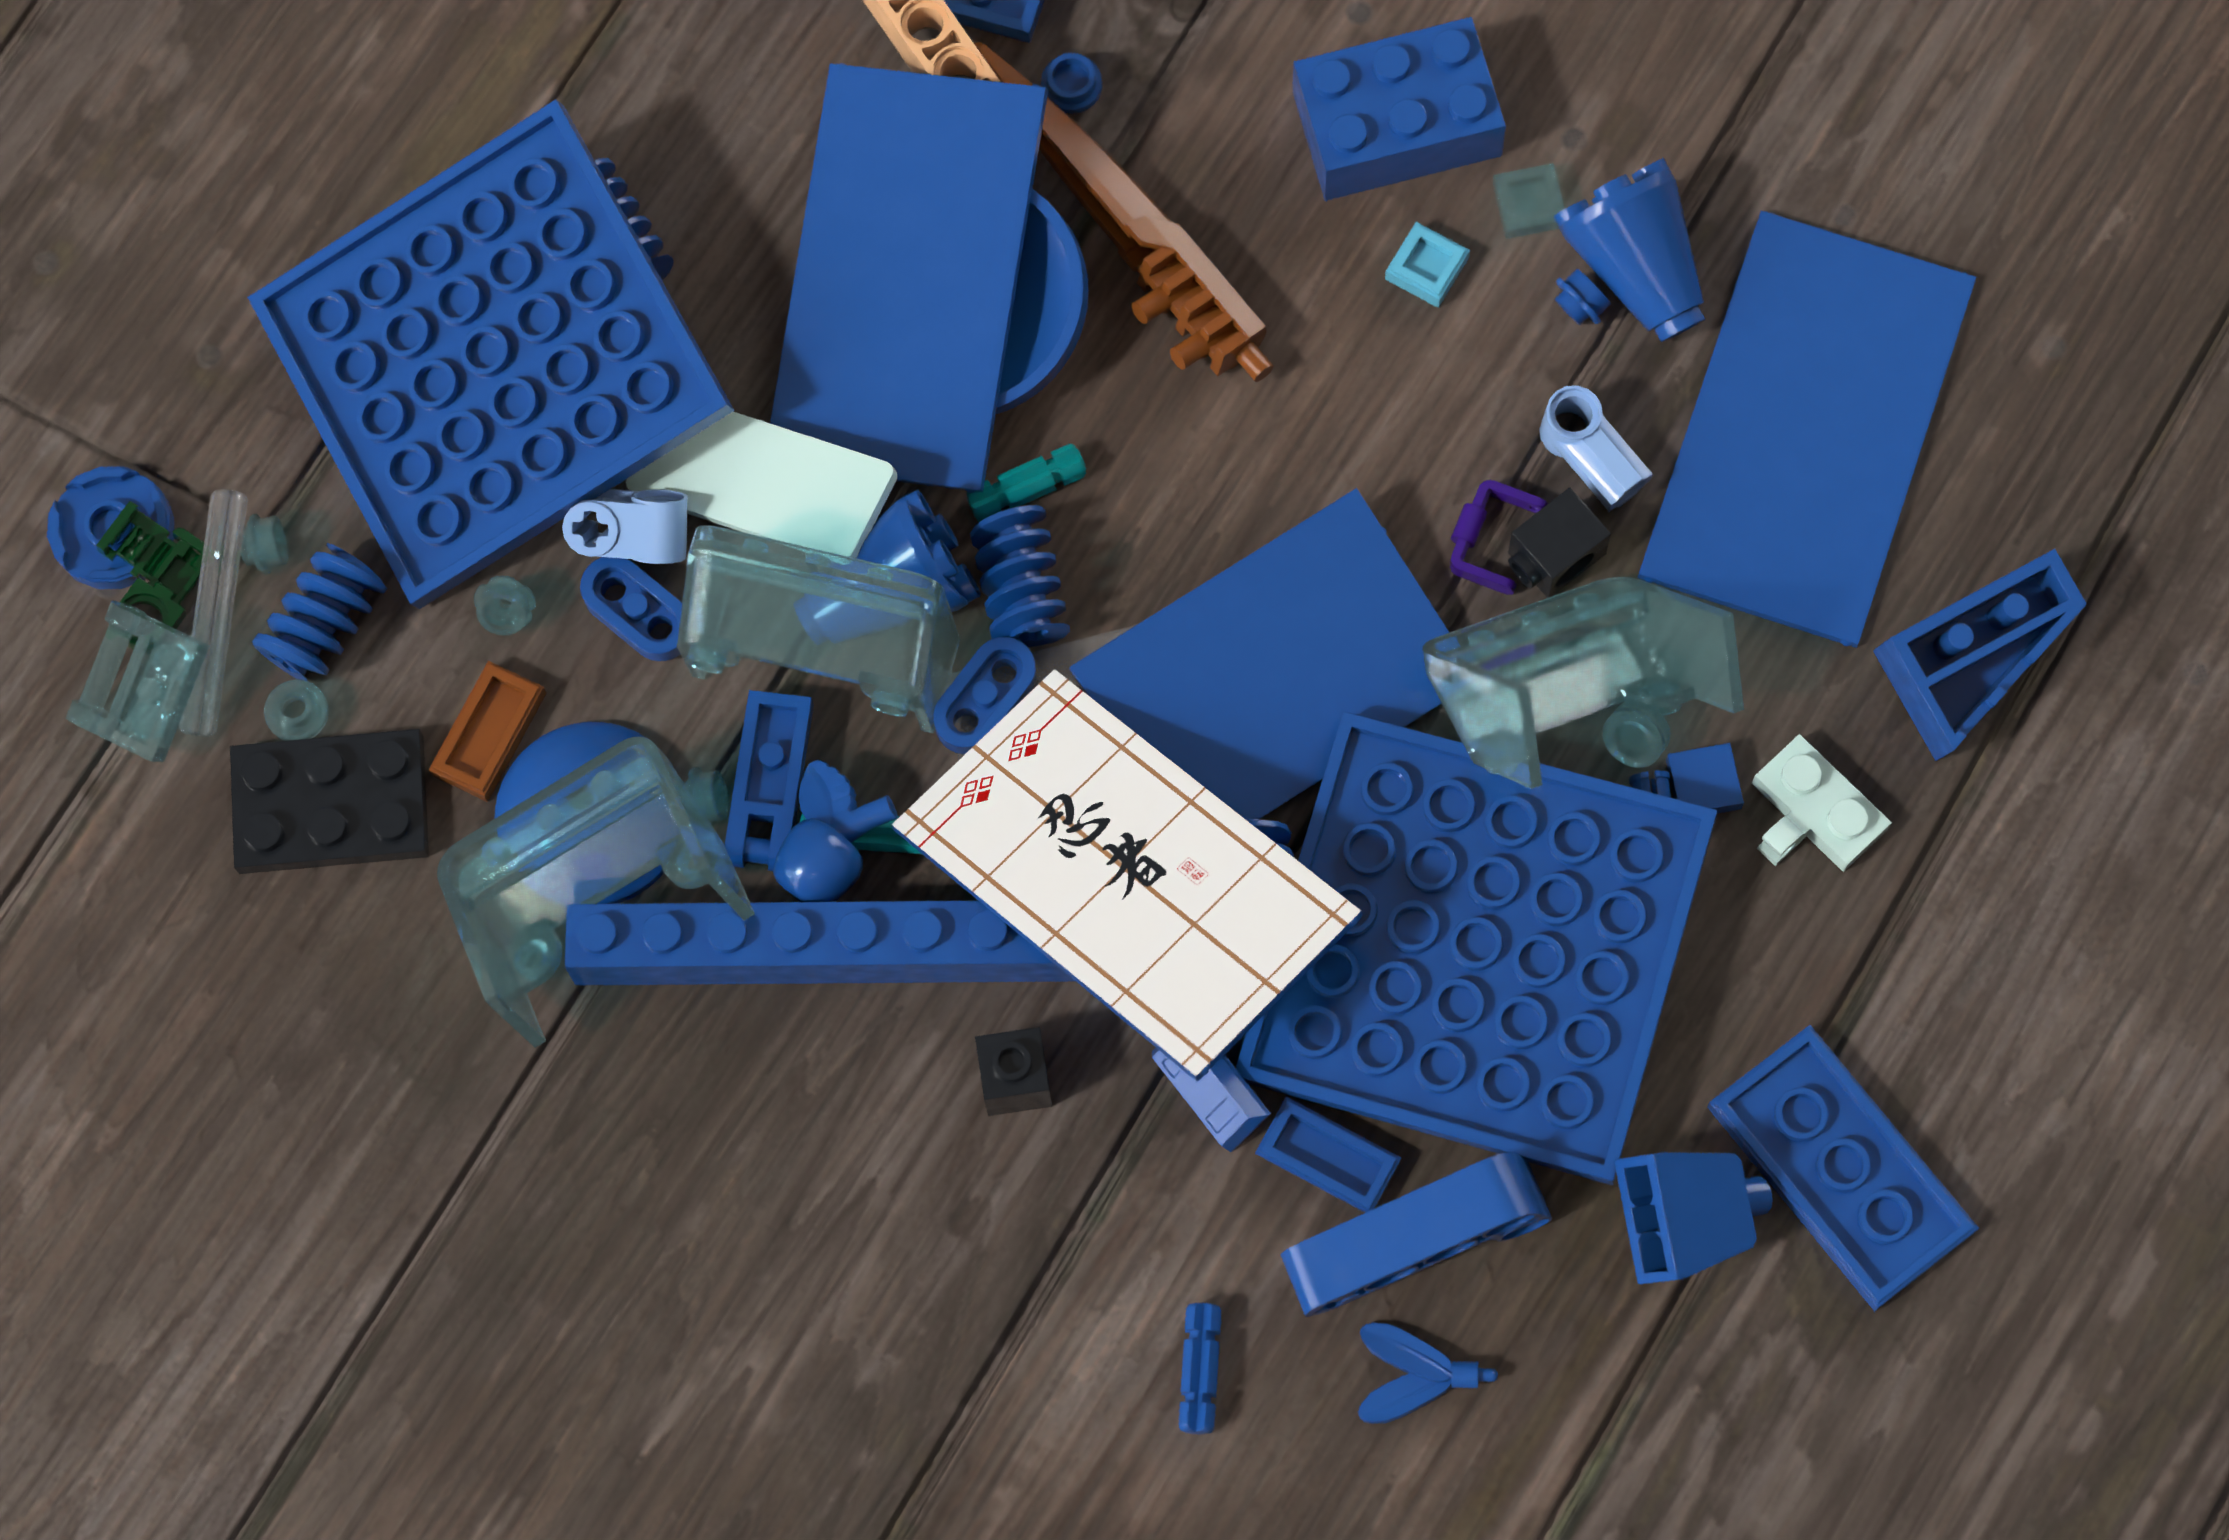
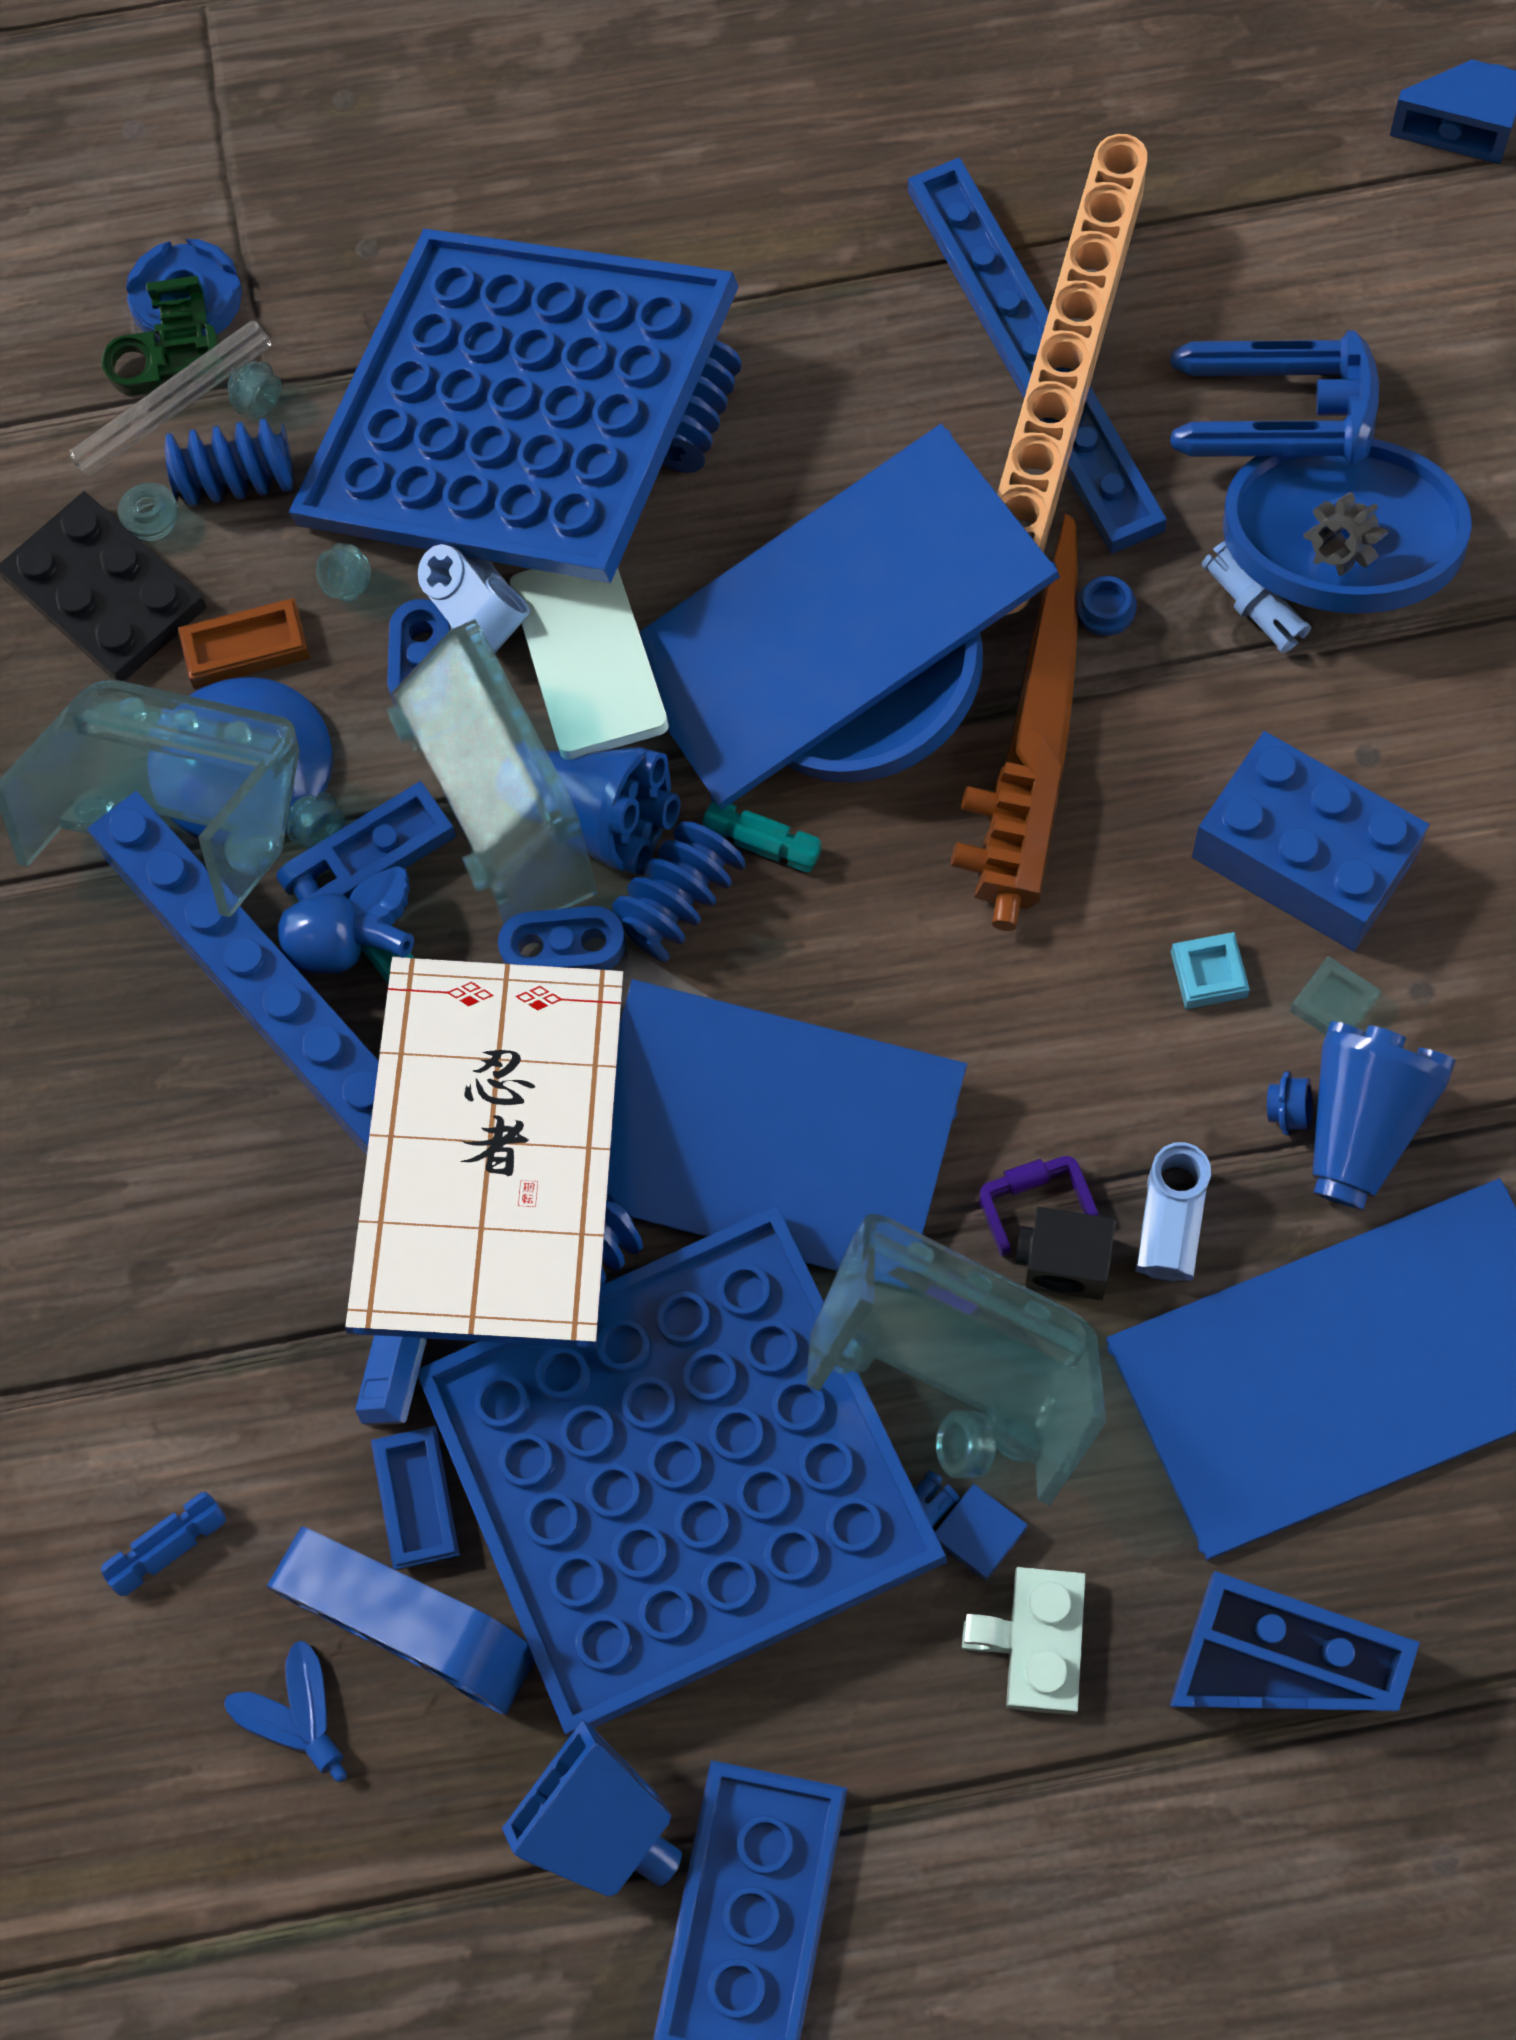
camera: 50 degrees right, 5 degrees down
clear light blue plate [66,601,210,762] -> none
black brick [975,1027,1052,1116] -> none

